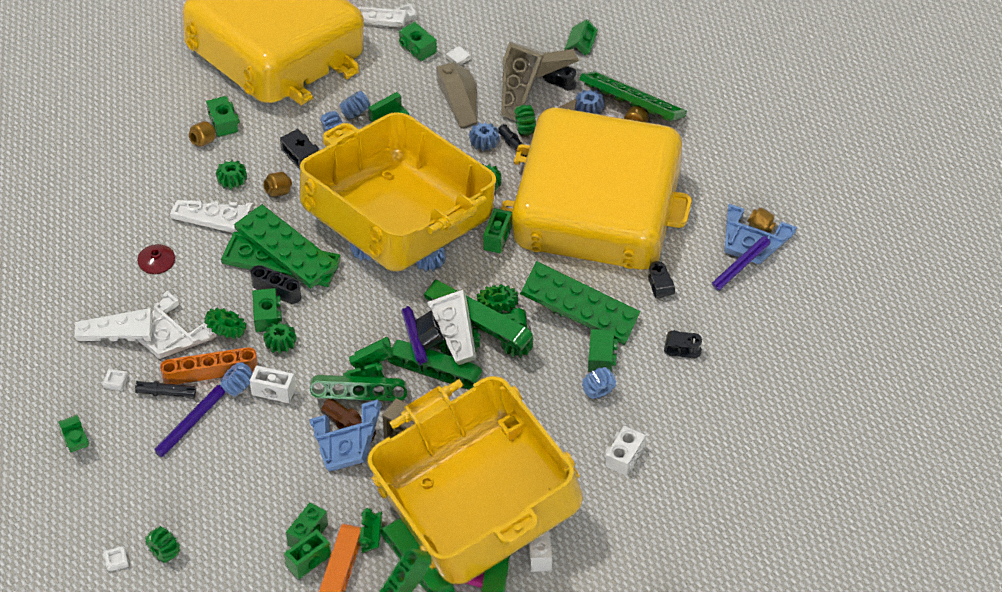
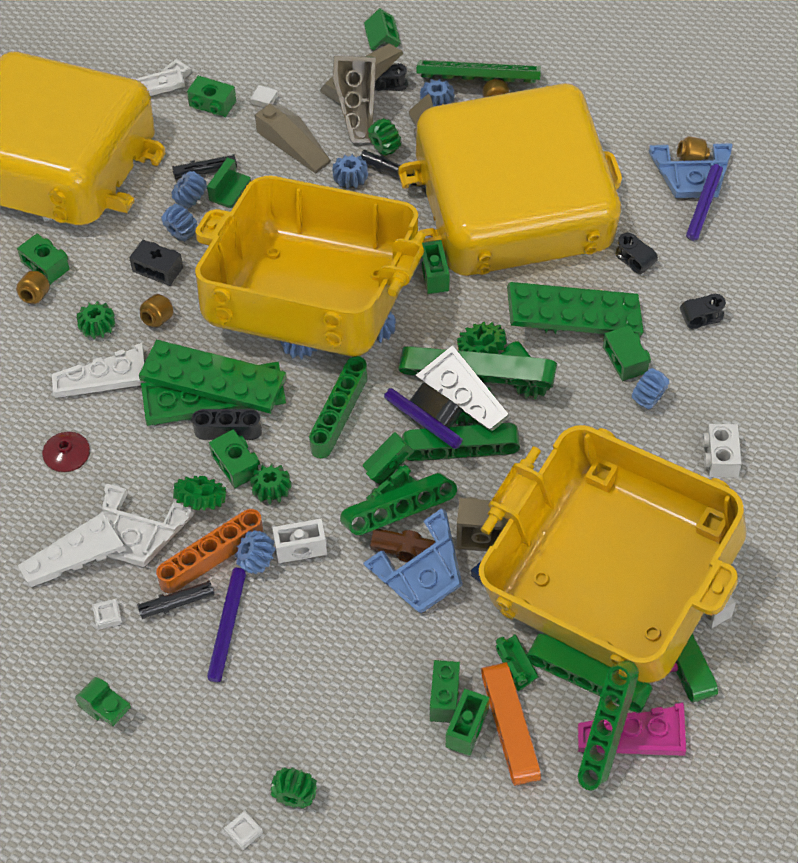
camera: 25 degrees left, 5 degrees up
none -> black pin [172,154,237,179]
none -> green beam [309,356,368,459]

